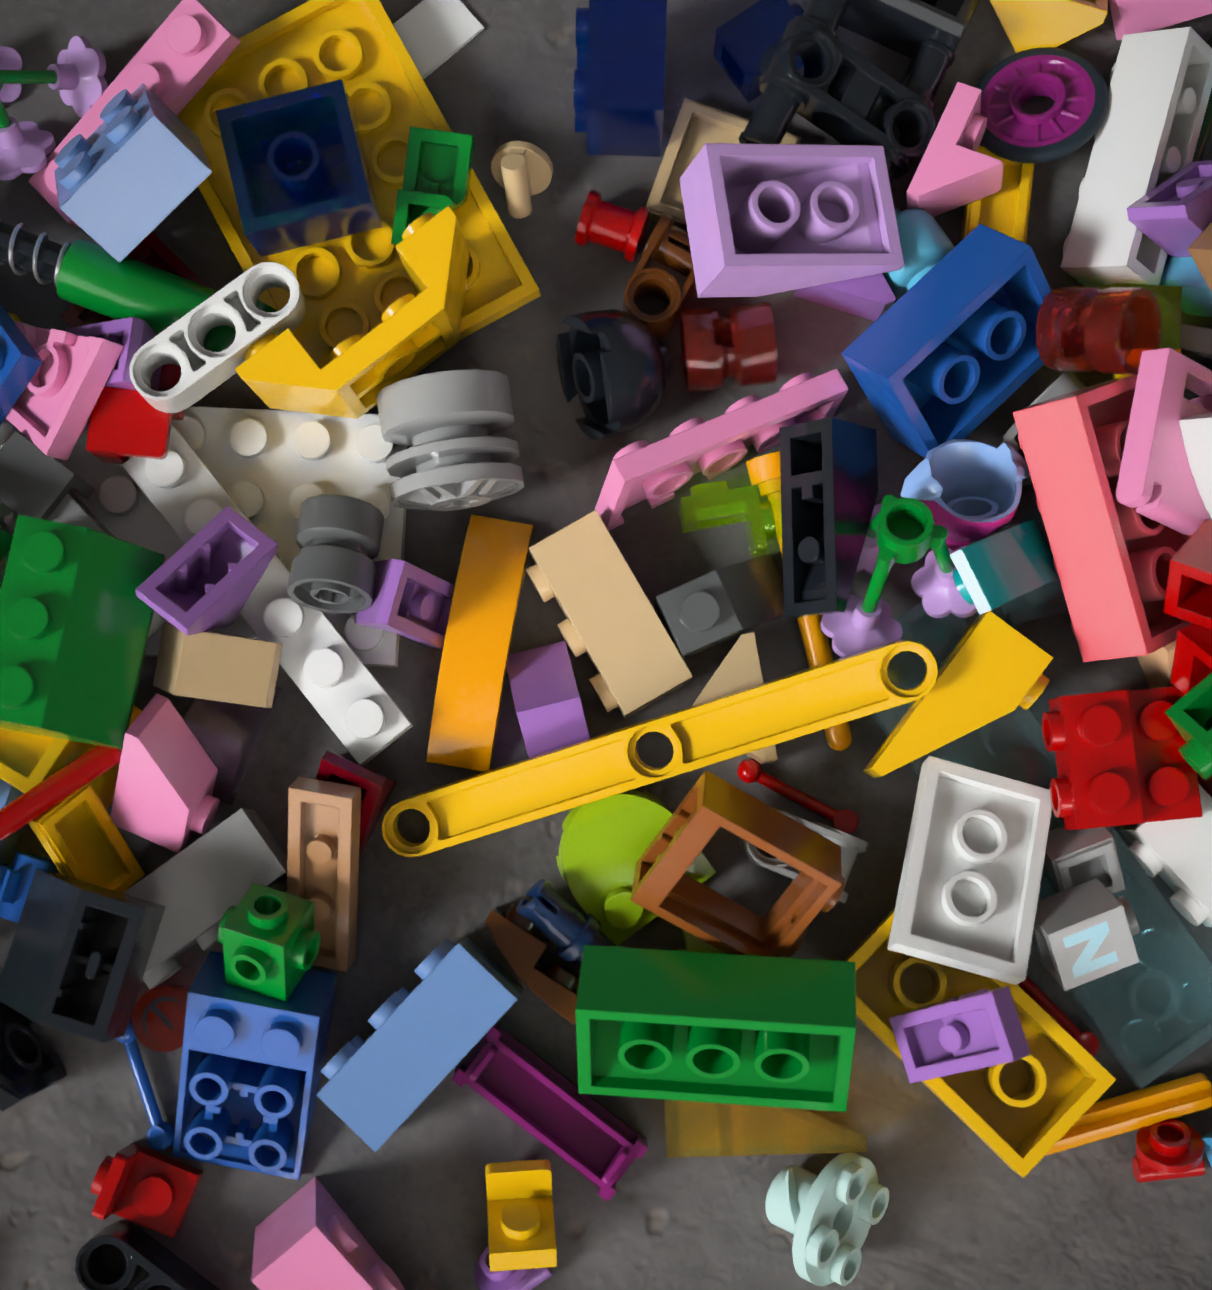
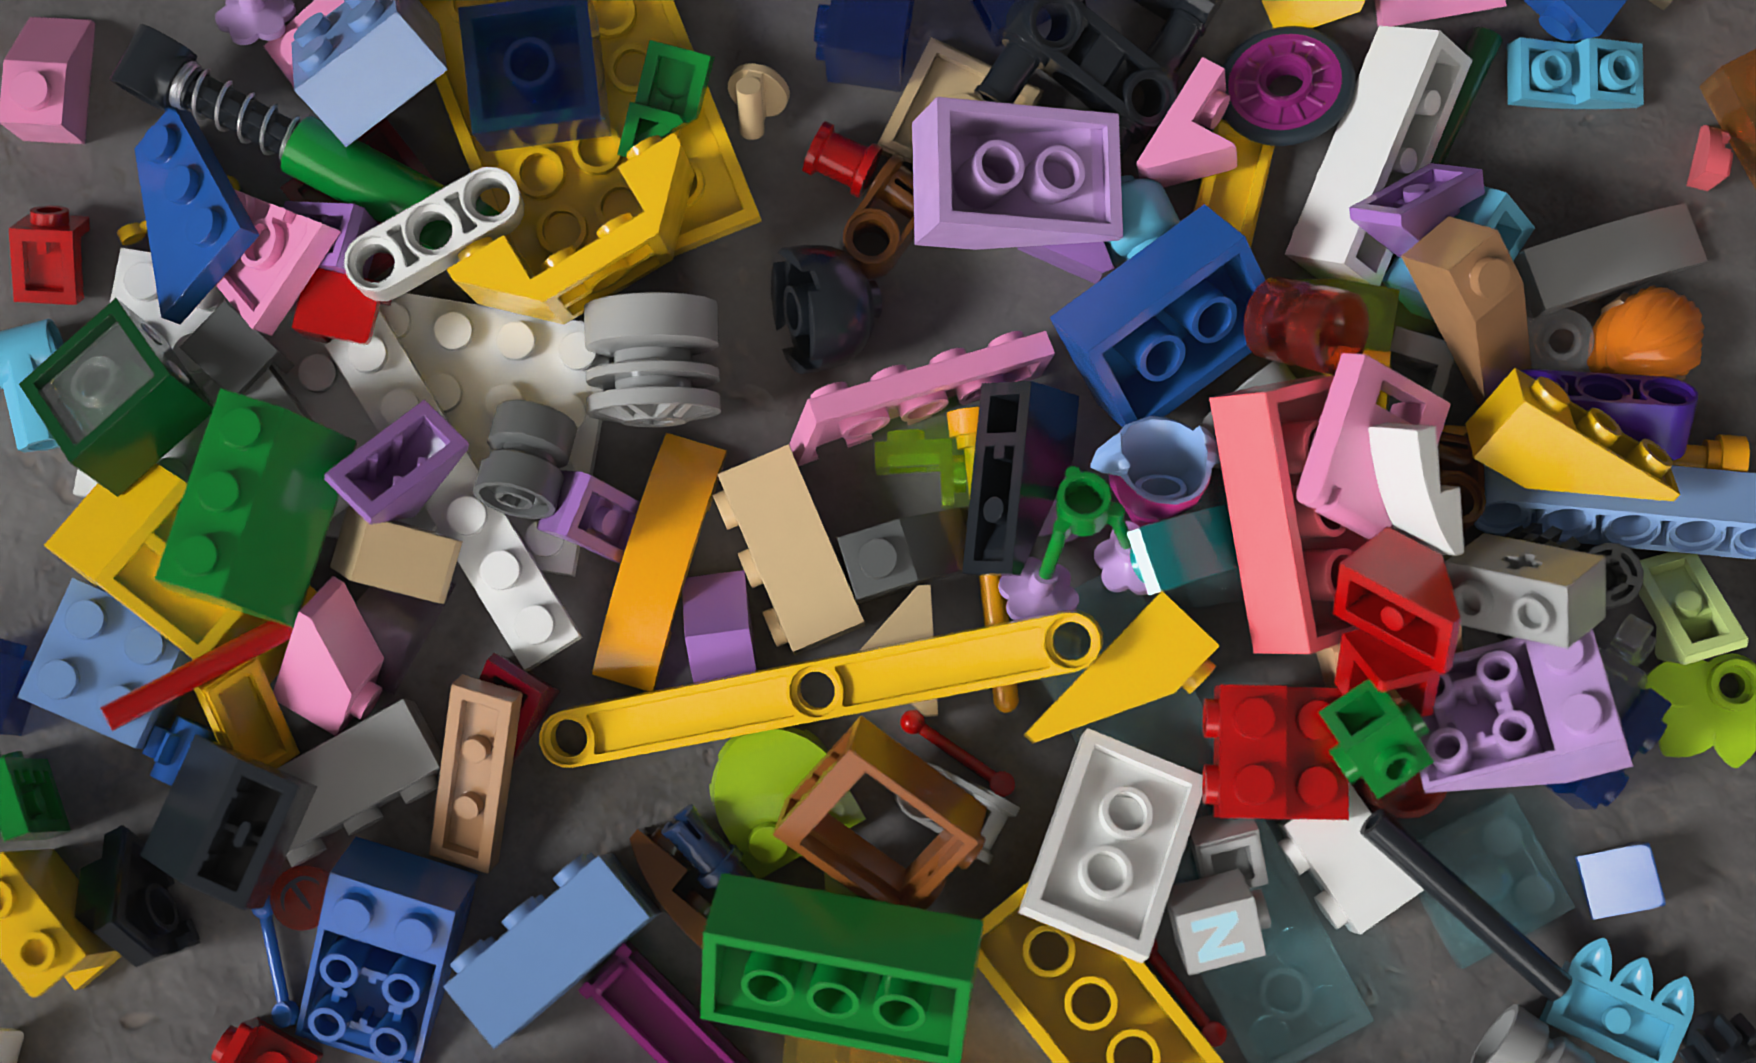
camera: 10 degrees right, 0 degrees up
green brick [218,883,321,1002] -> none
clear red wheel [679,301,777,392] -> none
medium lavender slope [889,986,1031,1084] -> none

